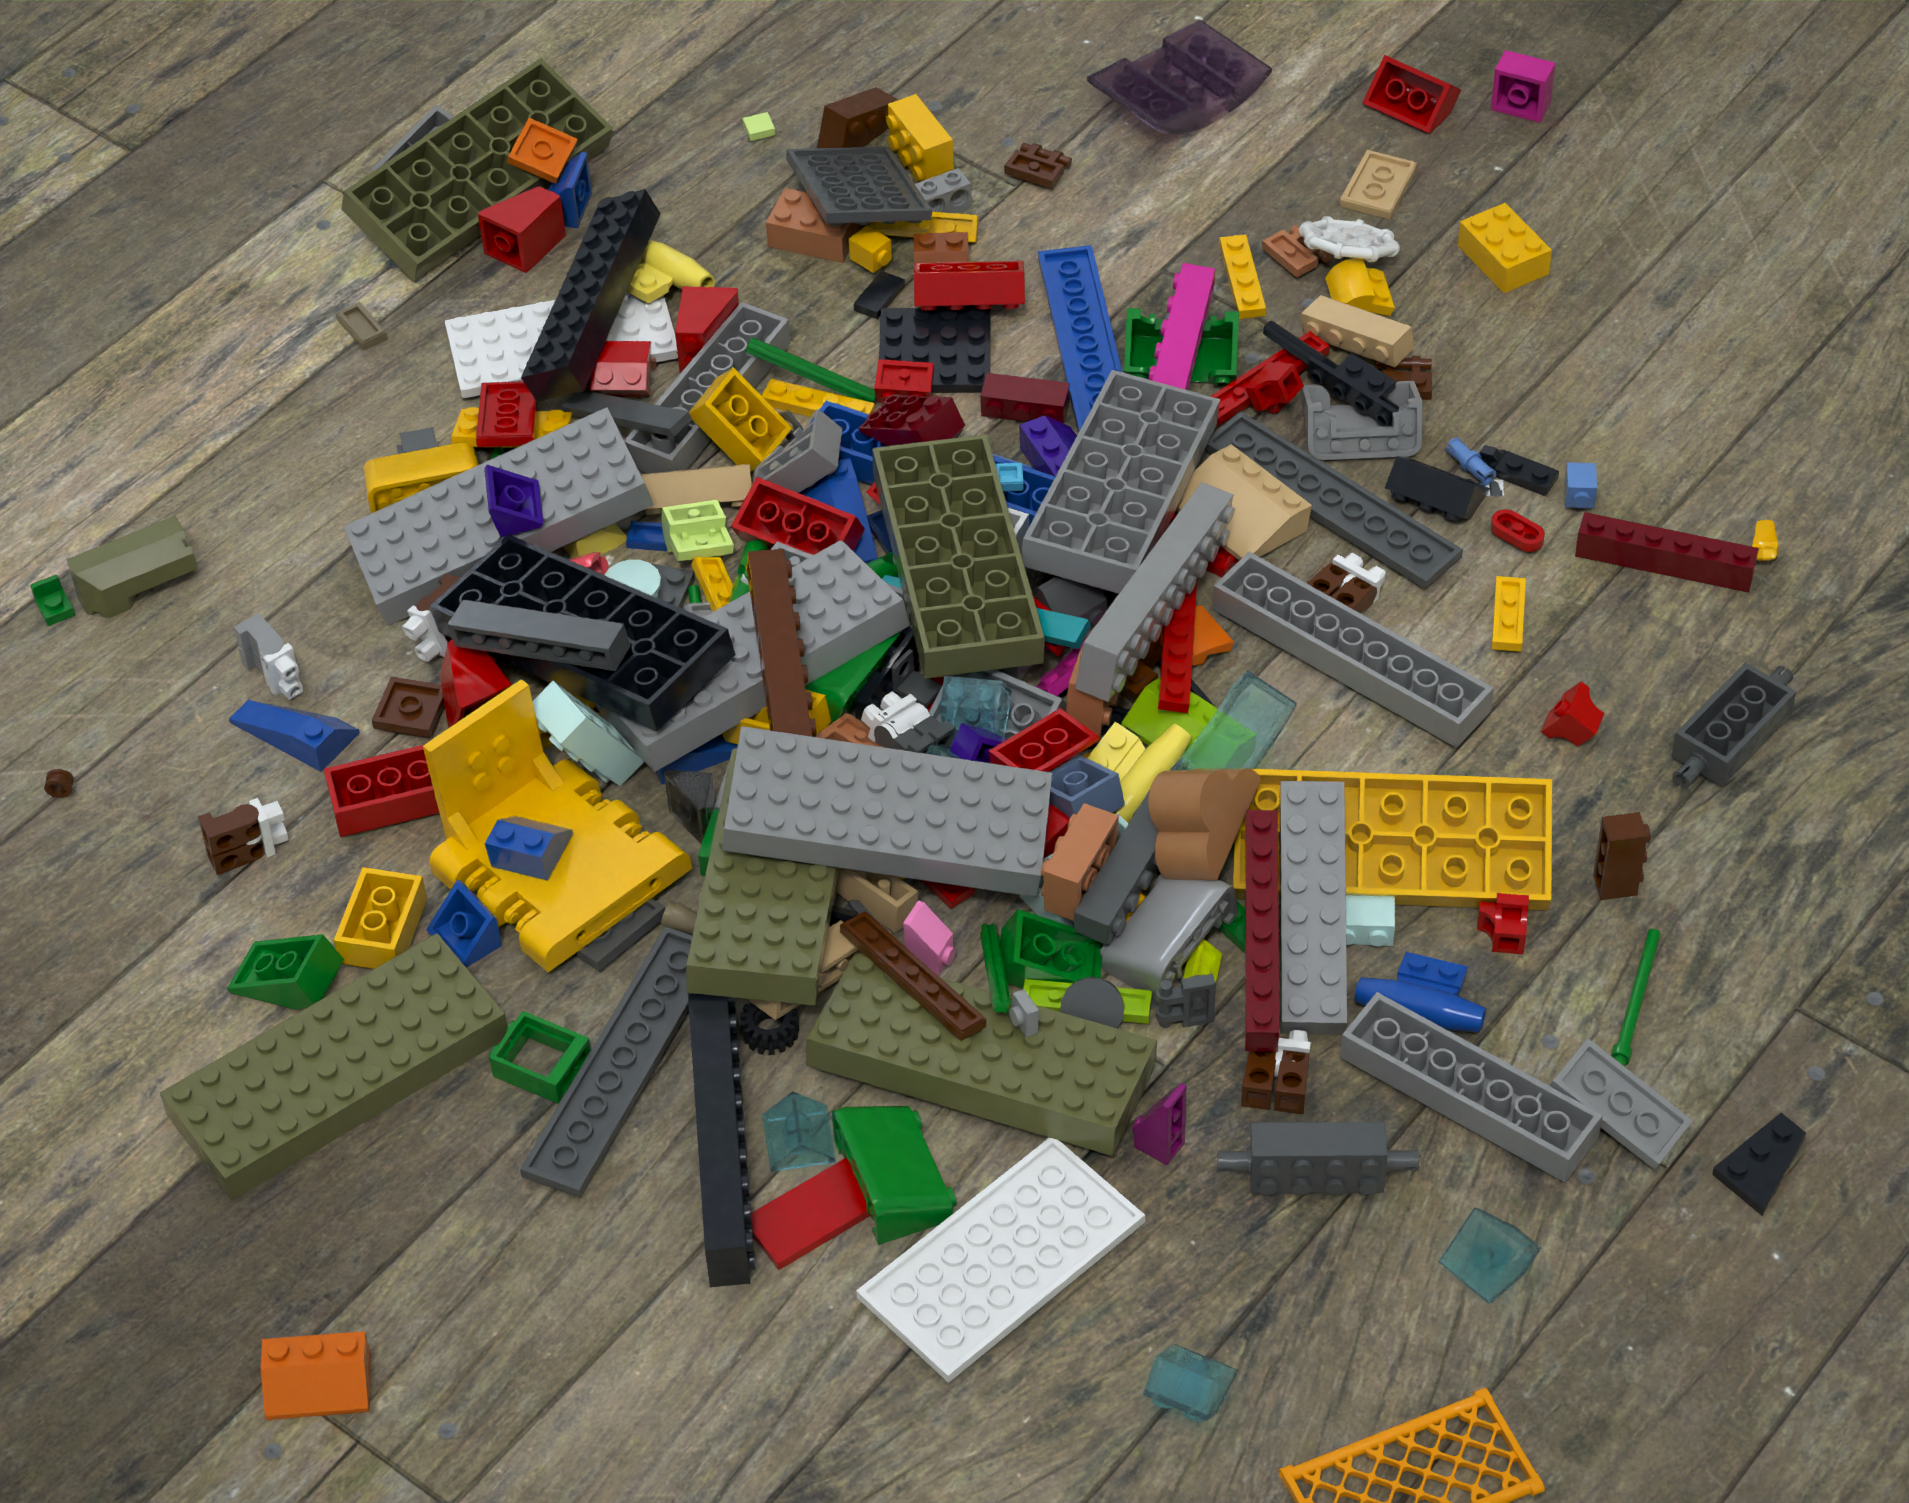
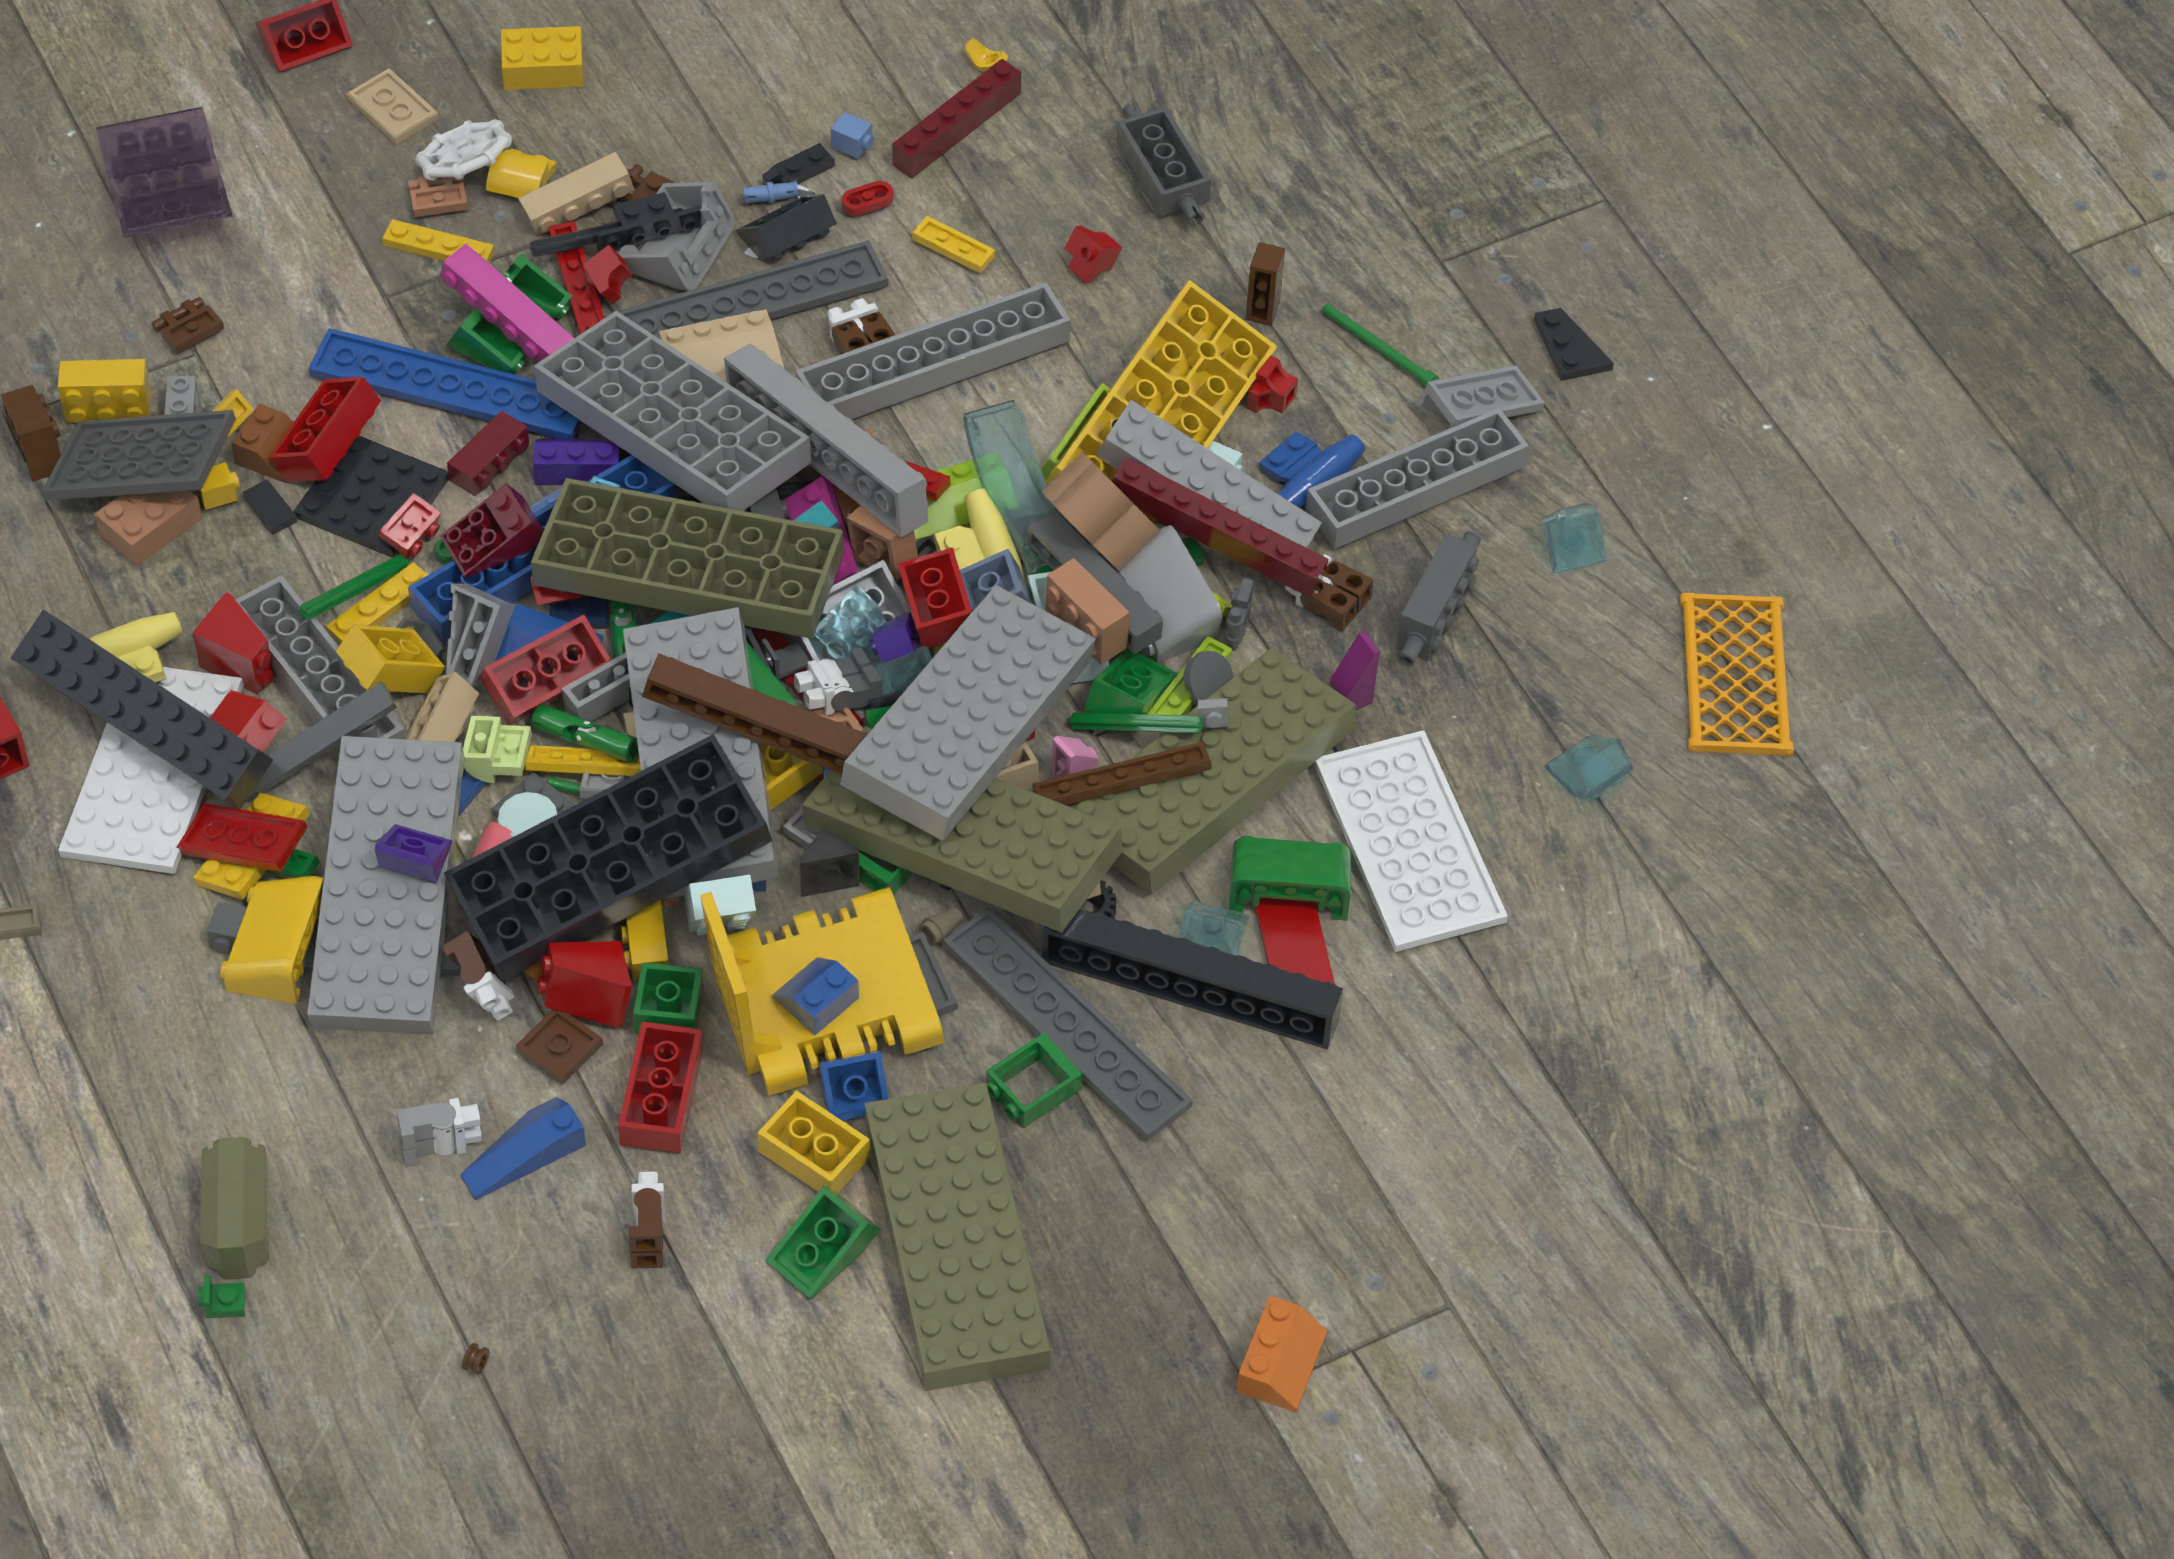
camera: 70 degrees left, 5 degrees up
dark grey brick [447,600,631,671] -> none

